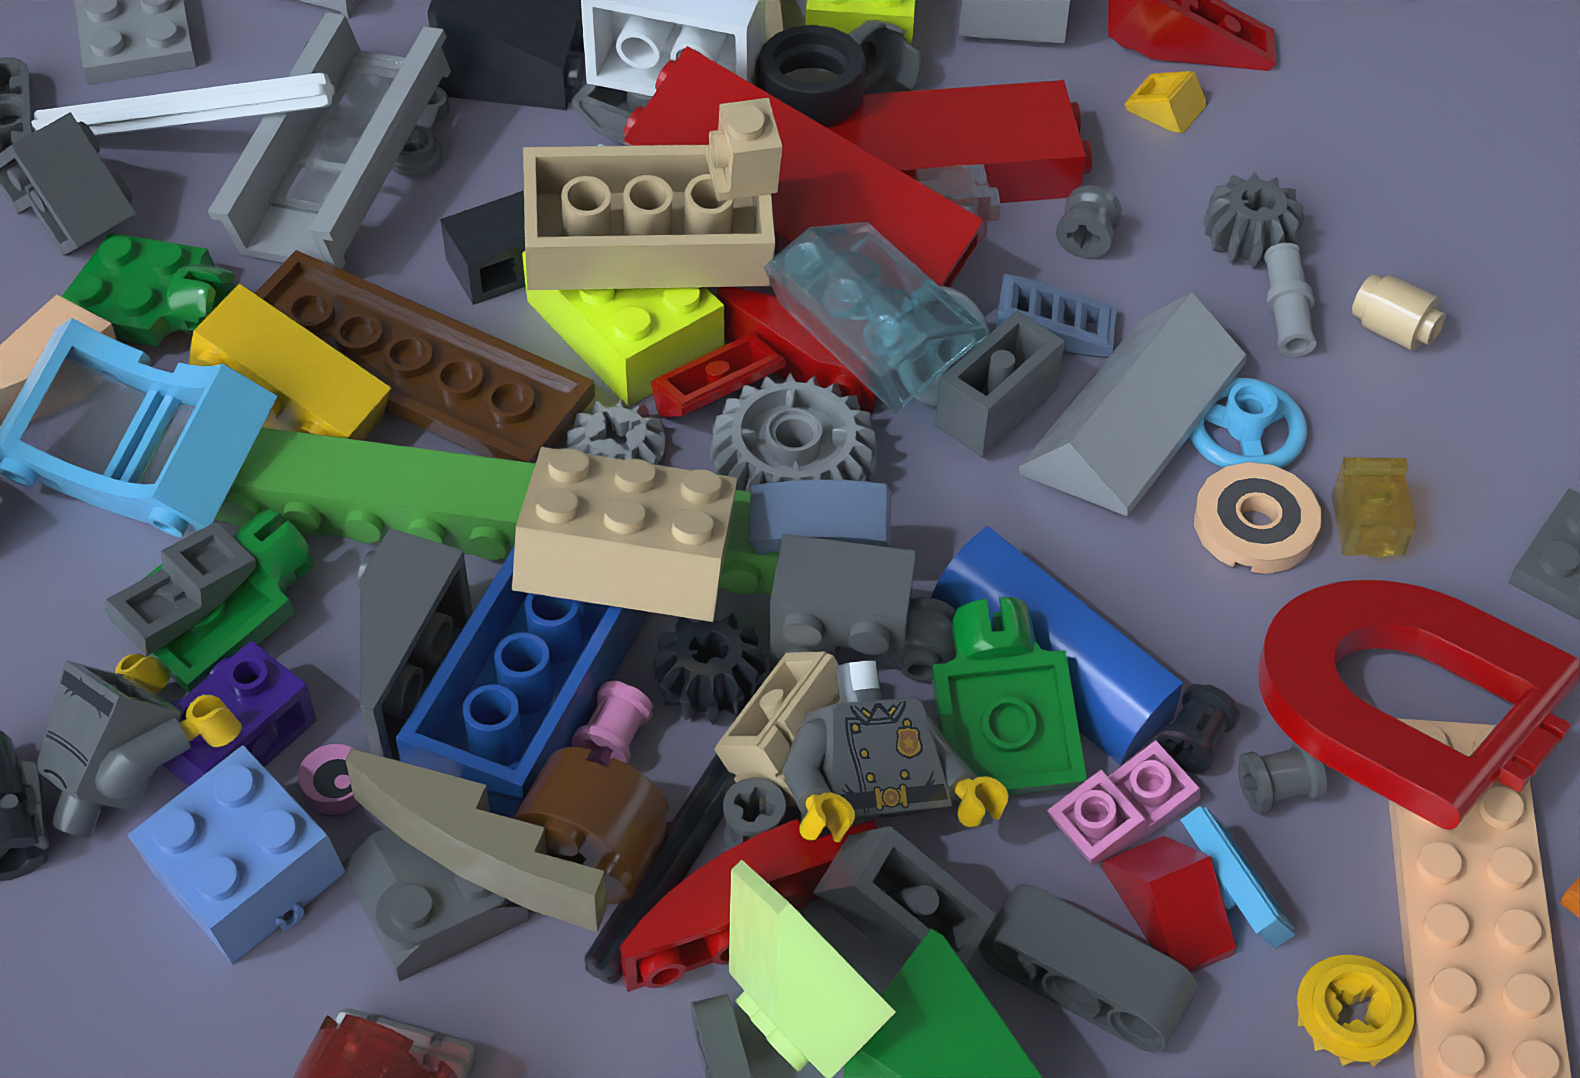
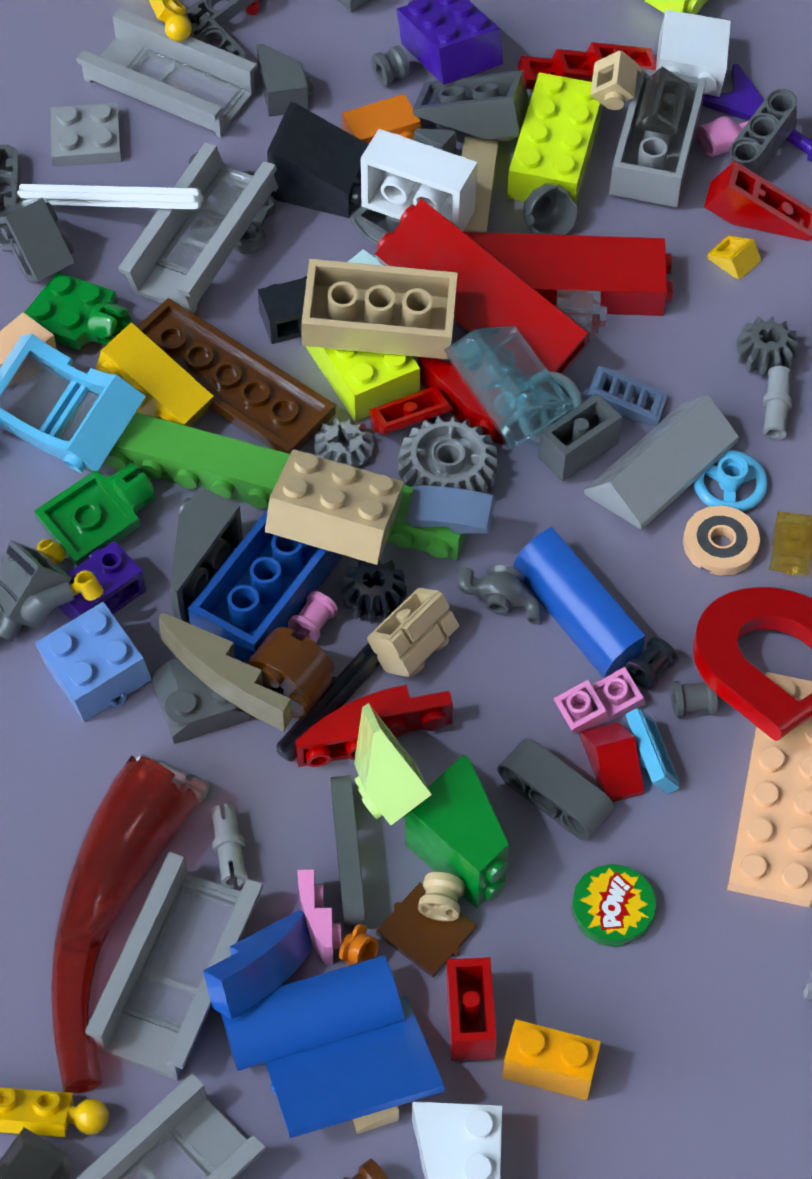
camera: 10 degrees right, 5 degrees up
dark grey slope [106,522,256,656] -> none
bright pink tile [298,744,360,815] -> none
tan brick [705,98,782,201] -> none
dark grey bush [723,777,786,850] -> none
black tyre [759,25,866,125] -> none
dark grey brick [770,534,916,672] -> none
dark grey torso [783,661,1009,842] -> none
dark grey brick [813,826,996,967] -> none
green plate [930,597,1087,802] -> none
dark grey wheel [1056,185,1122,258] -> none
yellow gear [1295,955,1414,1067] -> none

